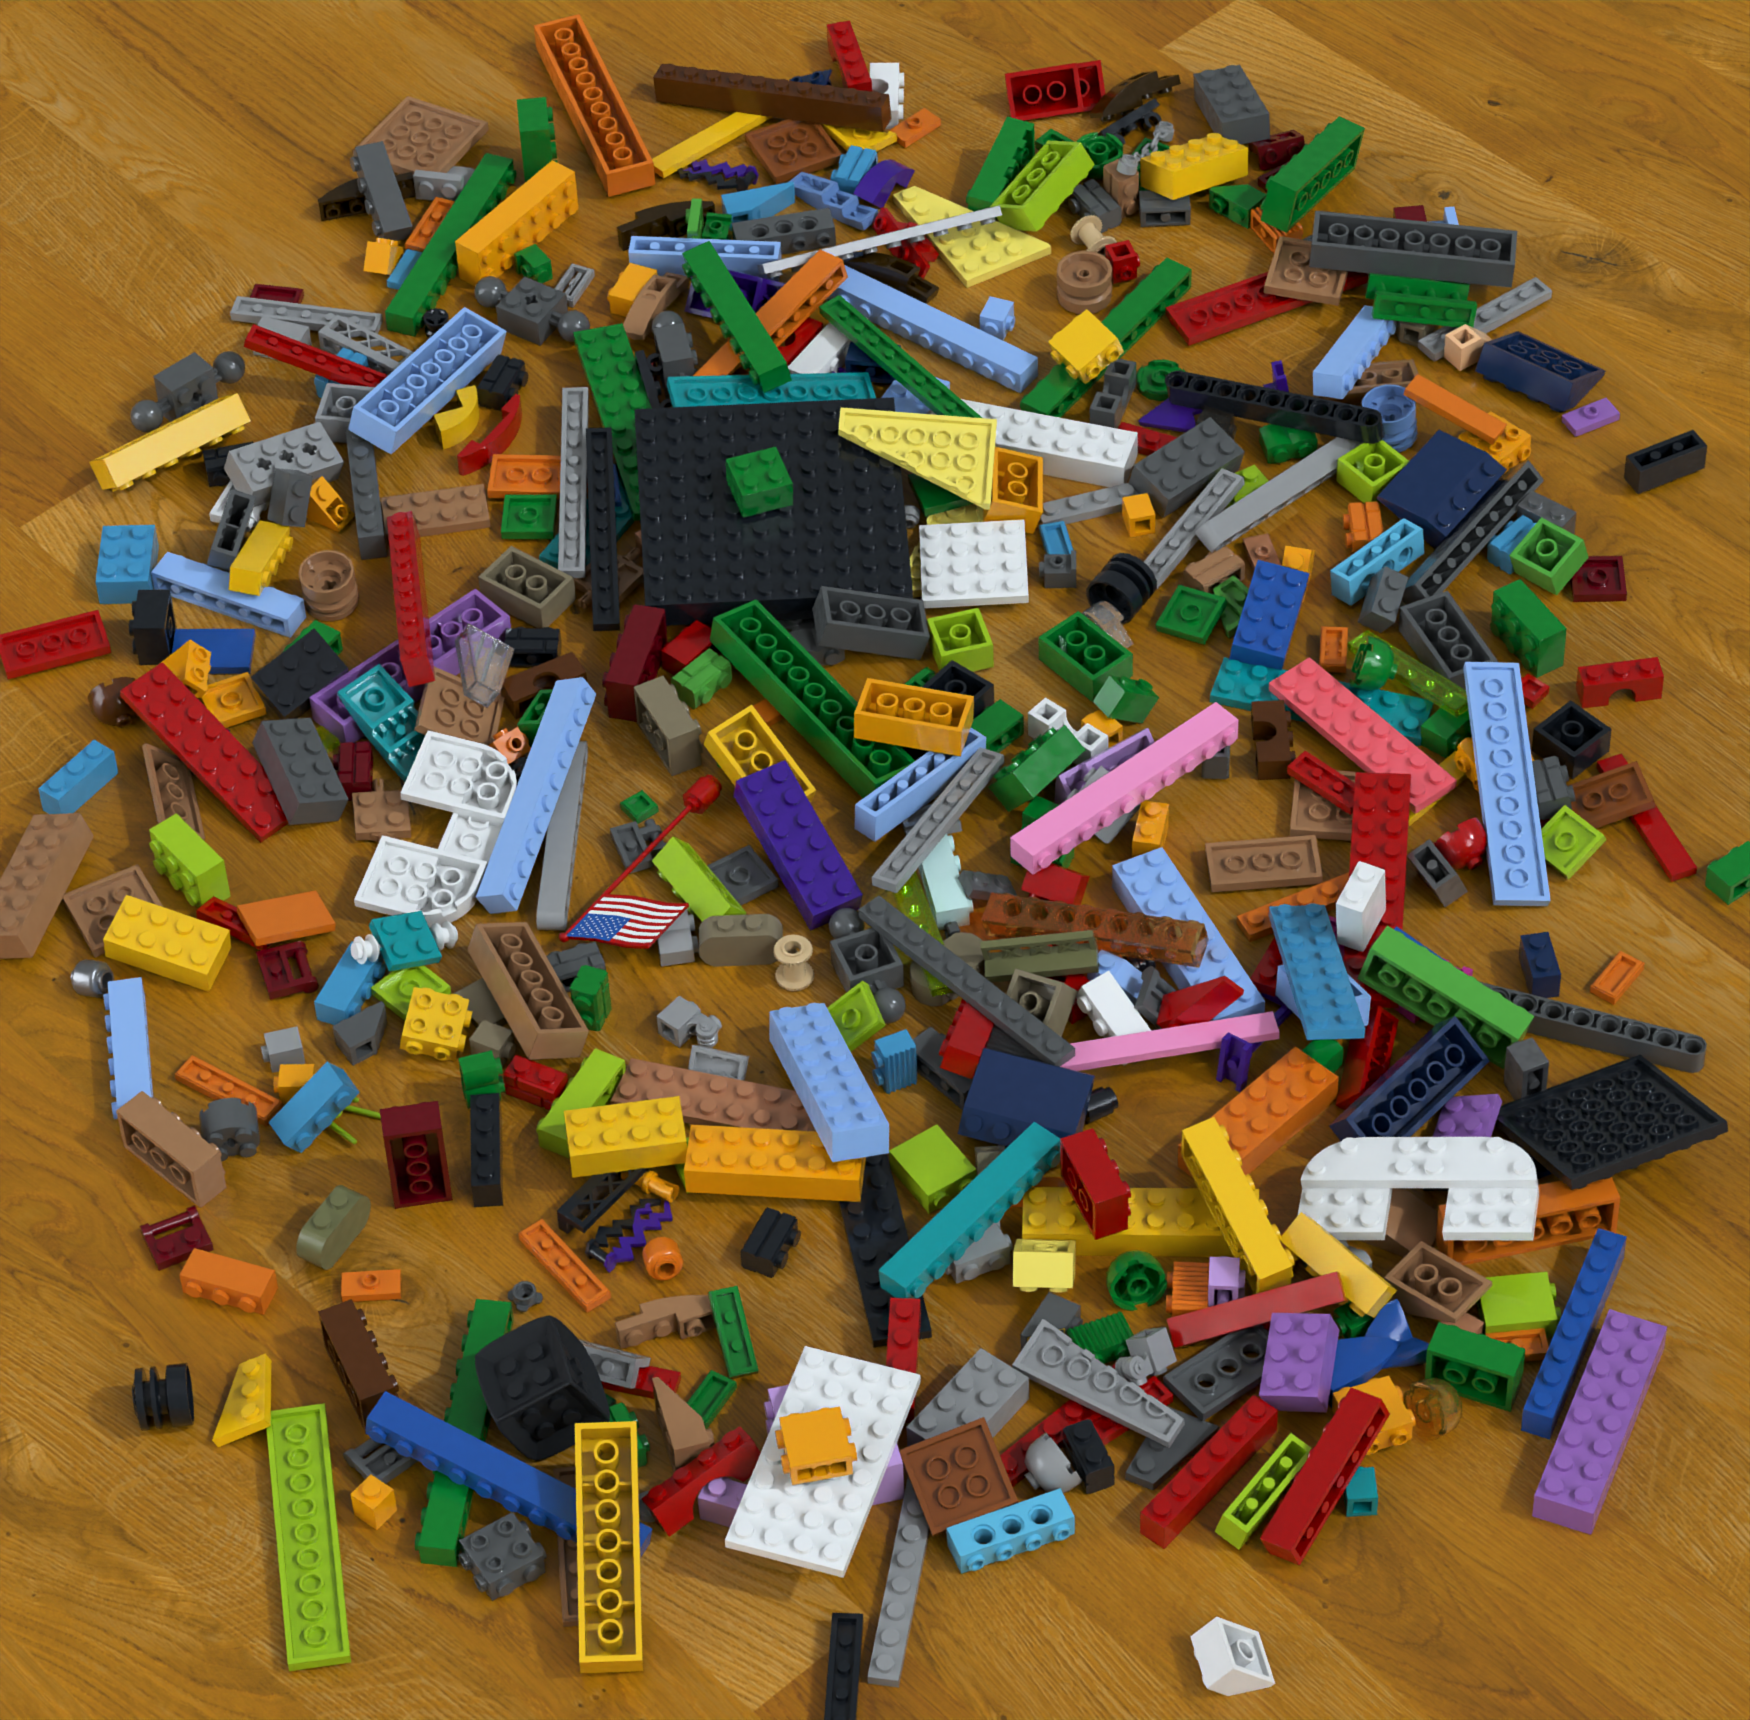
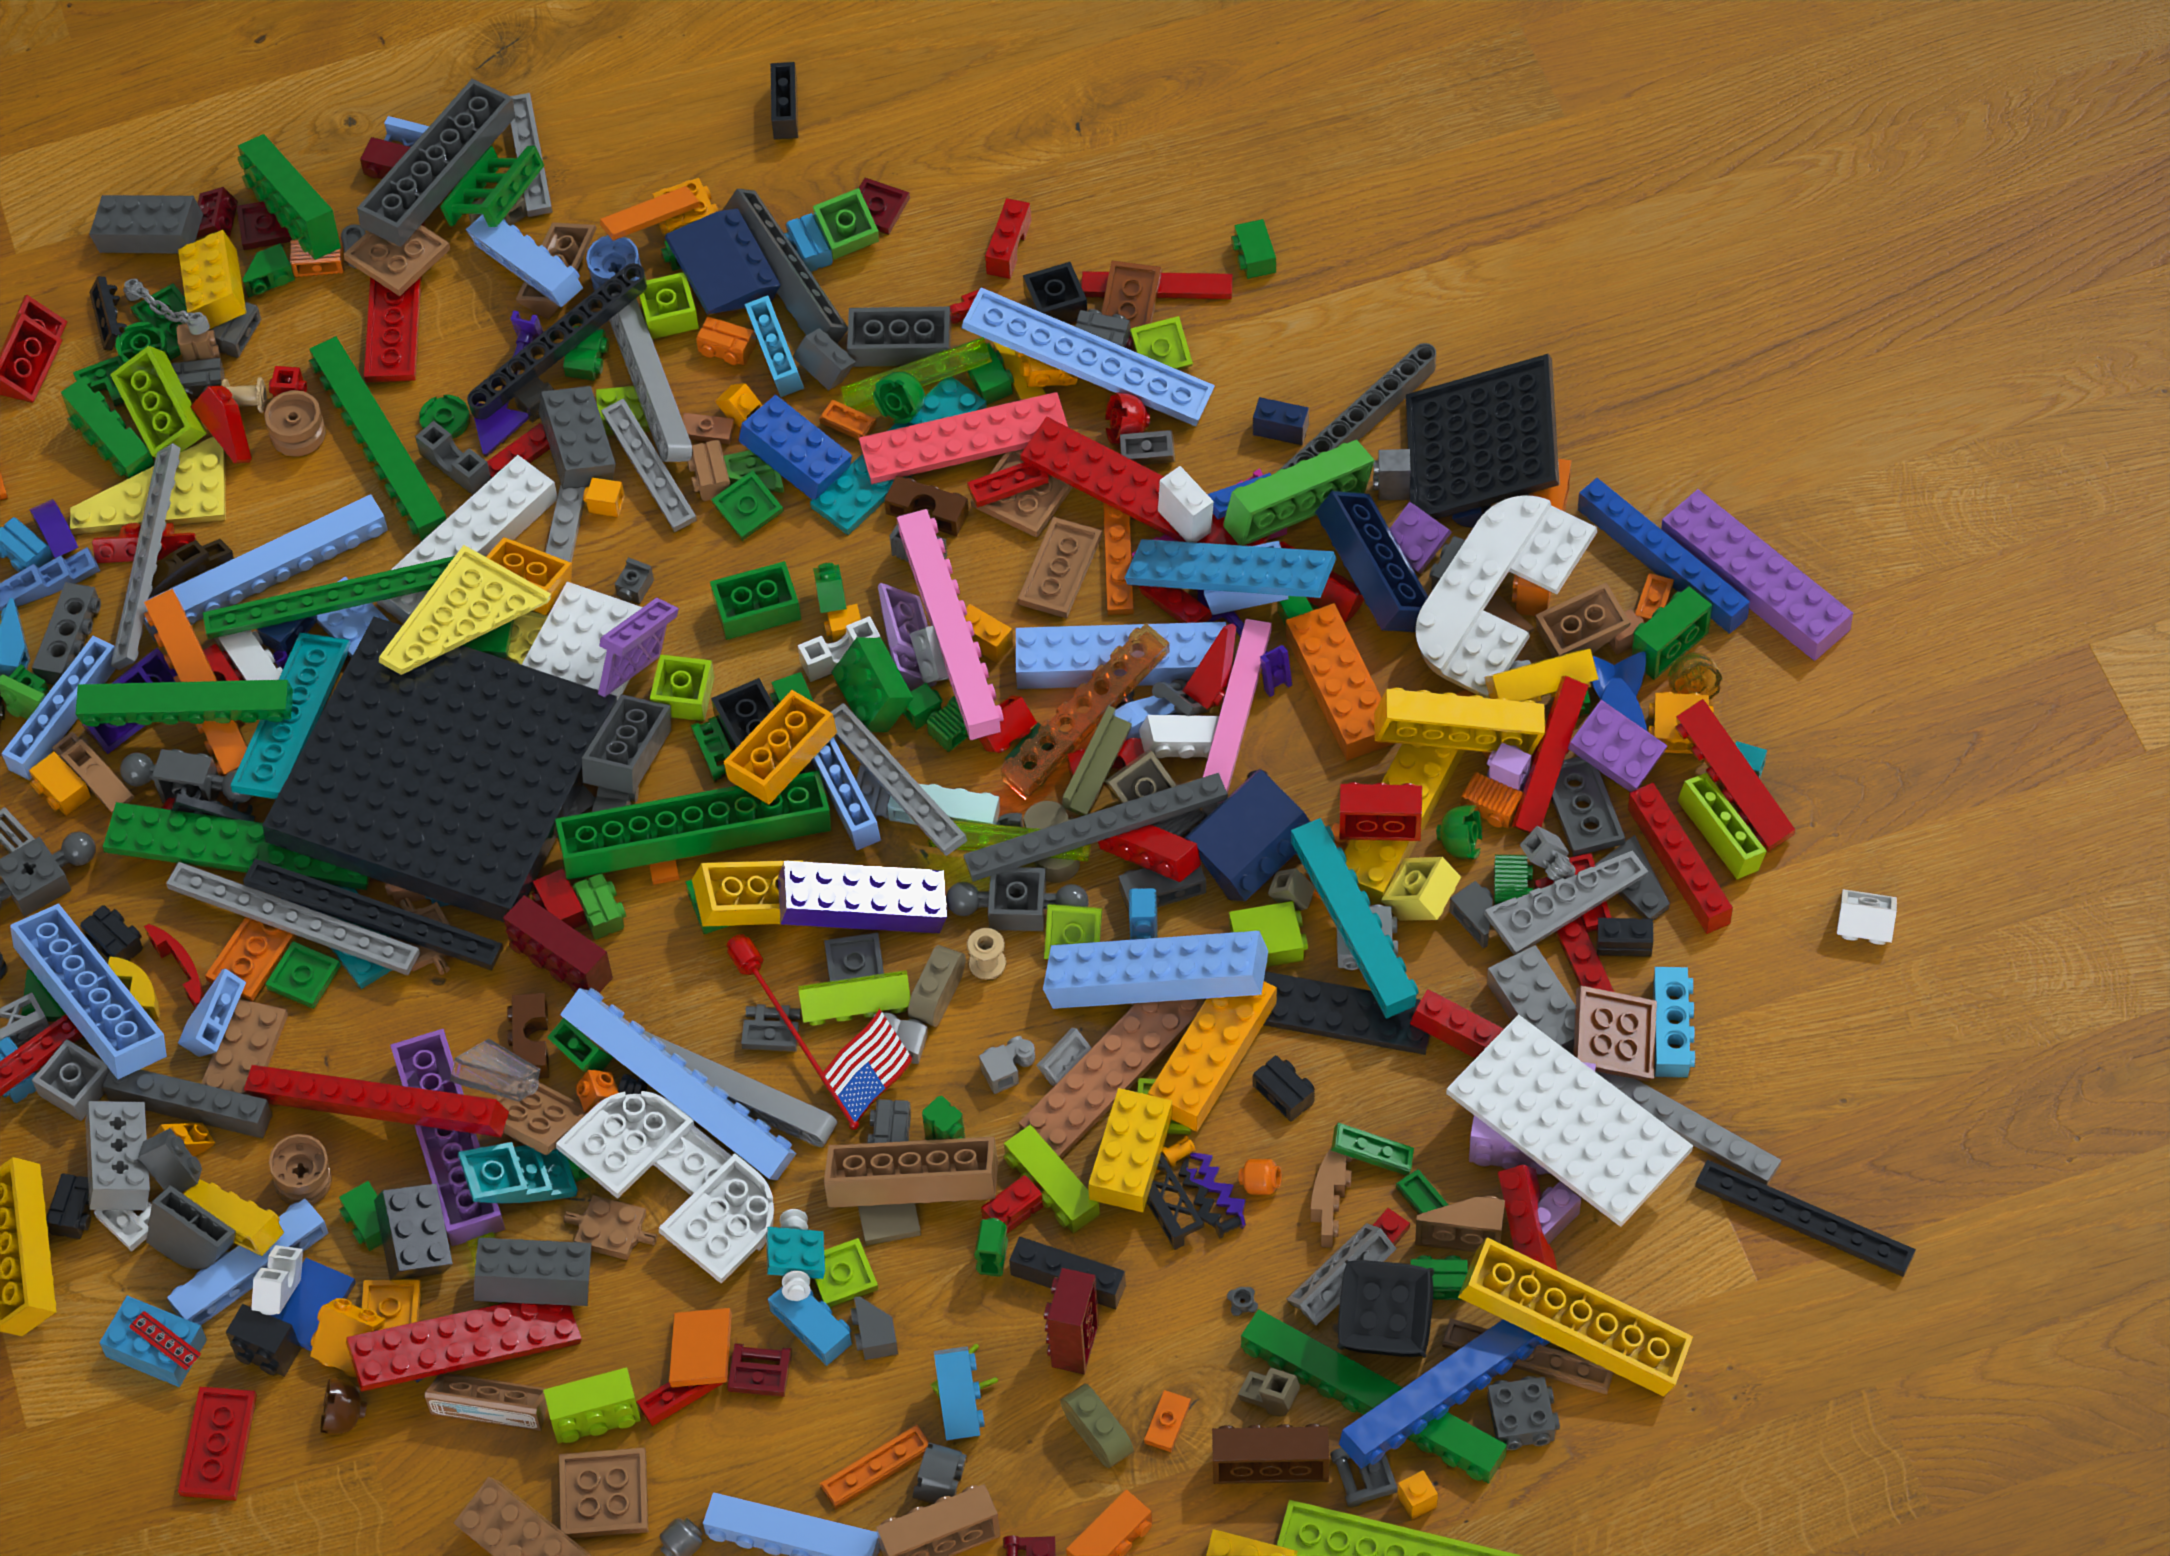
camera: 65 degrees left, 10 degrees up
dark azure brick [38,740,118,814] -> none
yellow brick [103,895,231,992] -> none
light grey brick [261,1026,305,1073] -> none
light orange brick [273,1064,316,1105] -> none
dark red brick [333,741,373,801] -> none
yellow brick [400,987,473,1061] -> none
dark tan brick [469,1020,516,1067] -> none
dark tan brick [478,546,576,629] -> none
black brick [504,627,562,667] -> none
orange tile [518,1219,611,1313] -> none
green tile [620,790,659,824] -> none
dark tan brick [634,676,703,776] -> none
green brick [726,447,793,518] -> none
light orange brick [775,1406,857,1485] -> none
flat silver plate [958,870,1018,903] -> none
light blue brick [979,296,1015,340] -> none
light grey cylinder [1024,1433,1082,1494] -> none
dark azure tile [1039,521,1073,554] -> none
yellow brick [1048,309,1124,384] -> none
clear brick [1081,601,1133,649] -> none
black wheel [1086,553,1157,625] -> none
dark brown slope [1090,71,1181,122] -> none
light nougat slope [1444,324,1492,371] -> none
dark blue slope [1475,331,1606,412] -> none
lime brick [1476,1272,1561,1338] -> none
green brick [1490,579,1567,678] -> none
flat silver brick [1516,491,1577,534] -> none
medium lavender plate [1562,398,1620,437] -> none
orange tile [1590,951,1645,1005] -> none
none -> red sticker [129,1311,201,1370]
none -> light blue slope [178,969,246,1057]
none -> red slope [190,386,252,463]
none -> white arch [252,1245,303,1315]
none -> medium lavender fence [598,598,679,697]
none -> dark tan brick [1238,1367,1300,1416]

